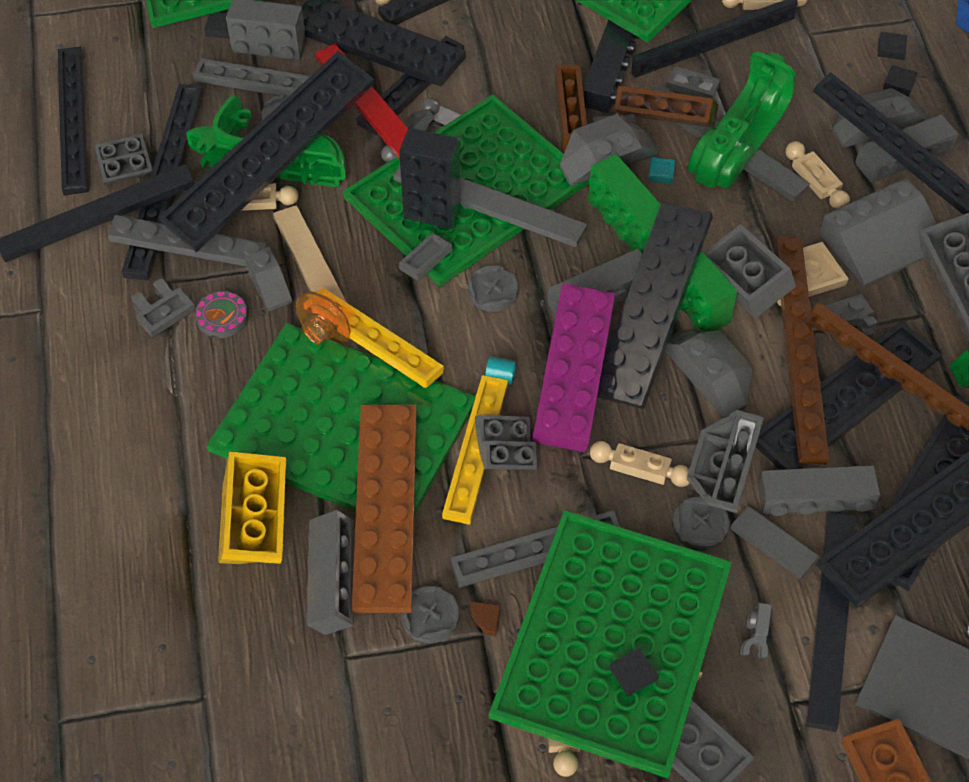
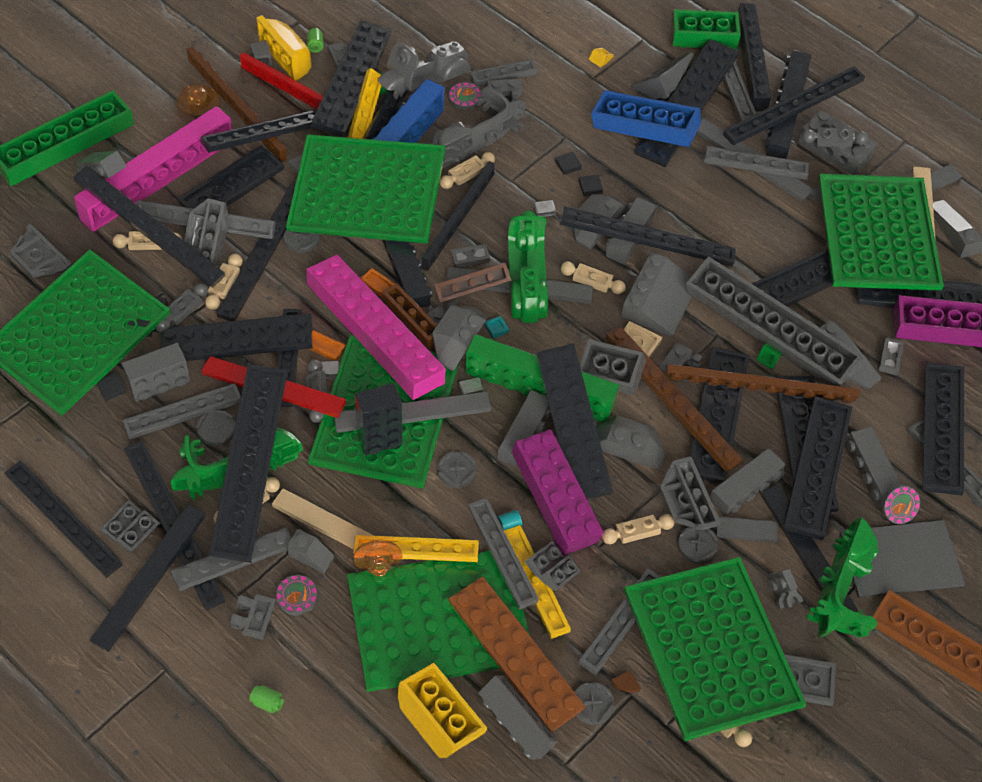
camera: 40 degrees left, 0 degrees up
dark grey tile [398,233,453,281] -> none
black piece [609,648,658,697] -> none
none -> bright green brick [250,685,284,714]
none -> dark pink brick [306,255,446,400]
none -> orange tile [309,330,346,361]
none -> orange tile [360,268,395,297]
none -> flat silver piece [459,377,484,395]
none -> dark grey plate [468,498,539,610]
none -> flat silver piece [534,200,556,217]
none -> green piece [806,516,879,637]

